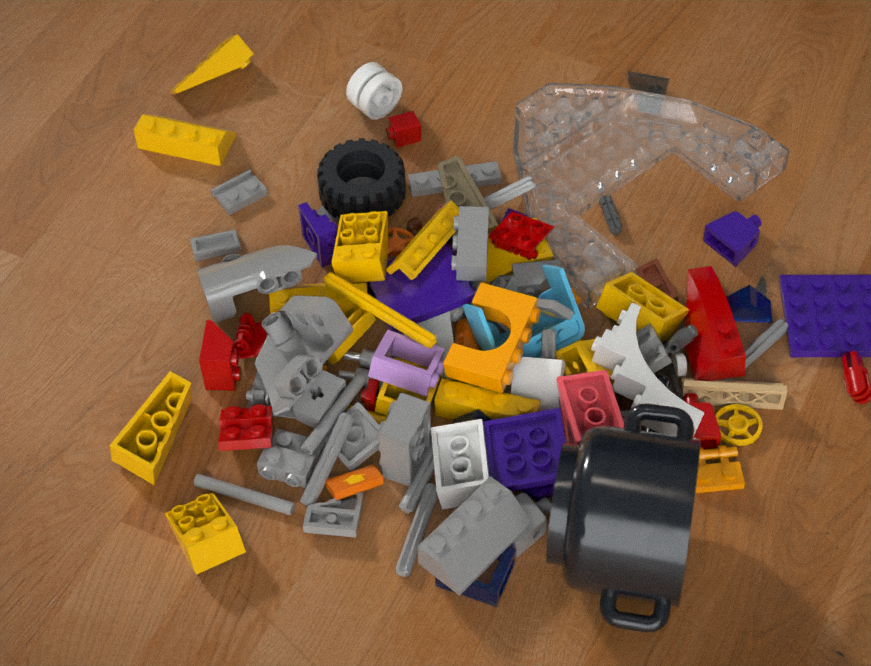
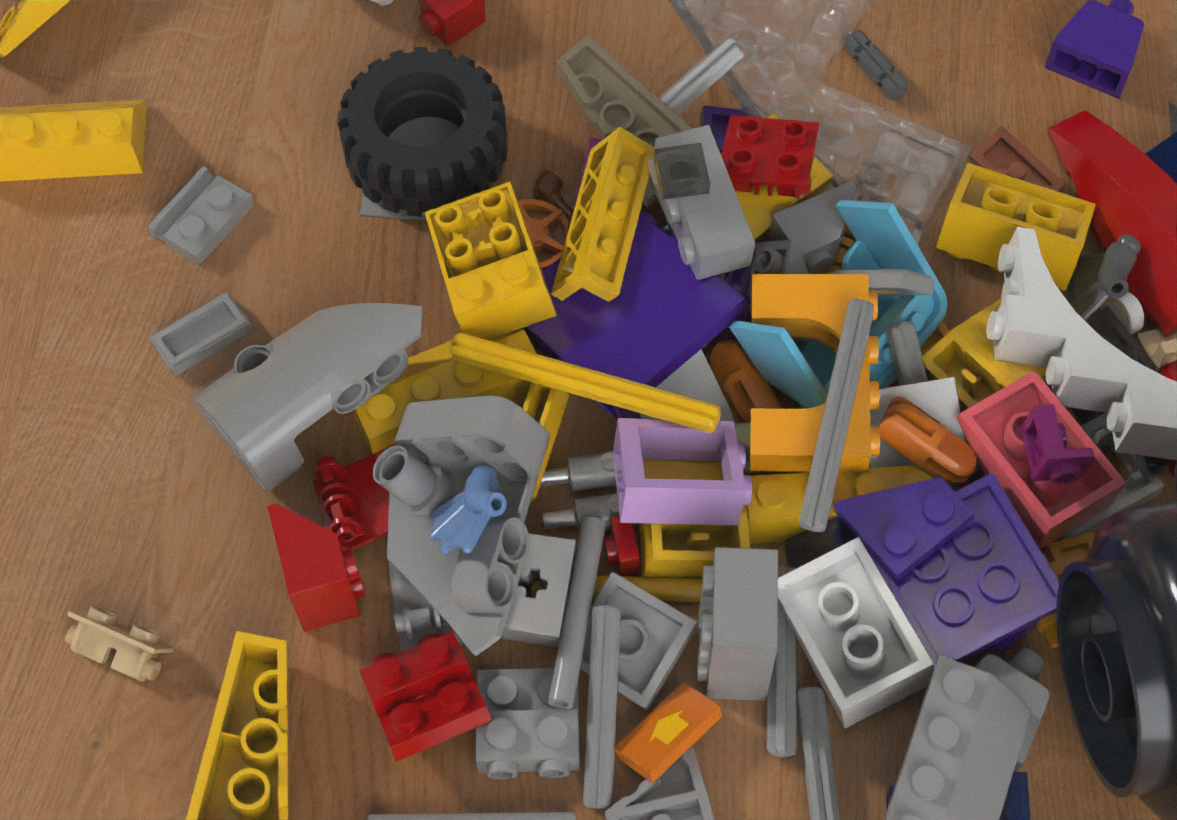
camera: 20 degrees left, 10 degrees up
dark purple plate [298,202,338,268] -> none
light grey plate [408,161,502,197] -> none
light grey slope [636,323,672,373] -> none
none -> tan hinge [65,606,175,682]
none -> medium blue arm [429,465,507,554]
none -> clear smoke plate [653,143,710,200]
none -> light grey axle [799,299,875,532]
none -> dark purple wing [833,477,975,581]
none -> orange arm [878,396,977,484]
none -> magenta bracket [1020,404,1095,485]

